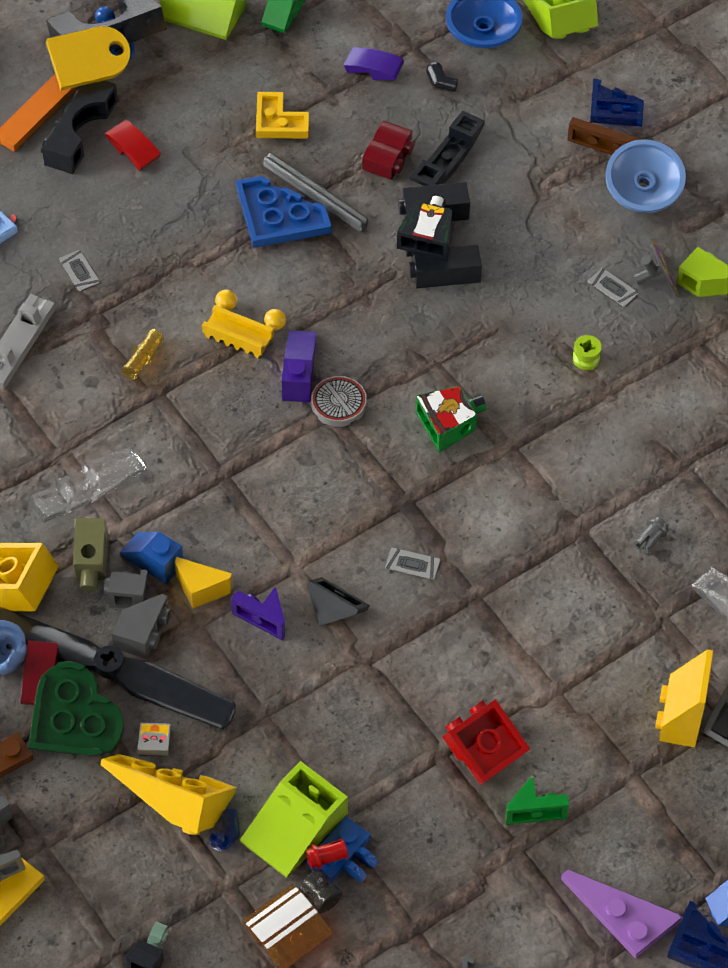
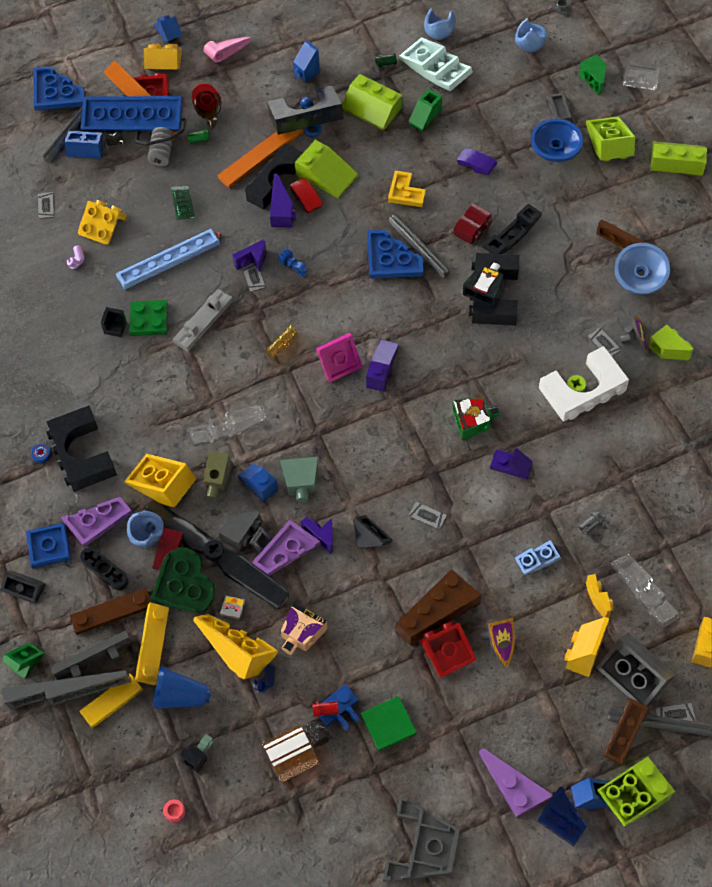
camera: 15 degrees right, 5 degrees up
yellow tile [46,26,130,91] -> none
dark grey brick [104,570,149,609] -> none
yellow slope [175,557,233,609] -> none
yellow gear [202,289,286,358] -> none
lime slope [240,761,348,878] -> none
tile [311,376,367,427] -> none
black arm [426,62,458,92] -> none
green slope [505,776,569,825] -> none
clear blue wing [590,78,644,127] -> none
none -> yellow plate [135,602,169,686]
none -> blue cone [152,667,211,709]
none -> dark purple slope [232,239,267,272]
none -> dark grey slope [249,527,272,553]
none -> medium lavender wing [252,520,321,577]
none -> dark purple slope [270,174,296,227]
none -> blue piece [278,248,307,277]
none -> sand green torso [280,457,318,503]
none -> torso [281,602,328,655]
none -> lime slope [295,140,358,199]
none -> dark pink tile [316,333,363,382]
none -> green tile [361,696,417,752]
none -> reddish brown wedge [396,569,481,646]
none -> shield [481,617,515,668]
none -> dark purple slope [490,448,533,479]
none -> light blue slope [515,540,561,575]
none -> white arch [539,346,629,422]
none -> yellow slope [586,574,613,618]
none -> lime slope [650,141,707,176]

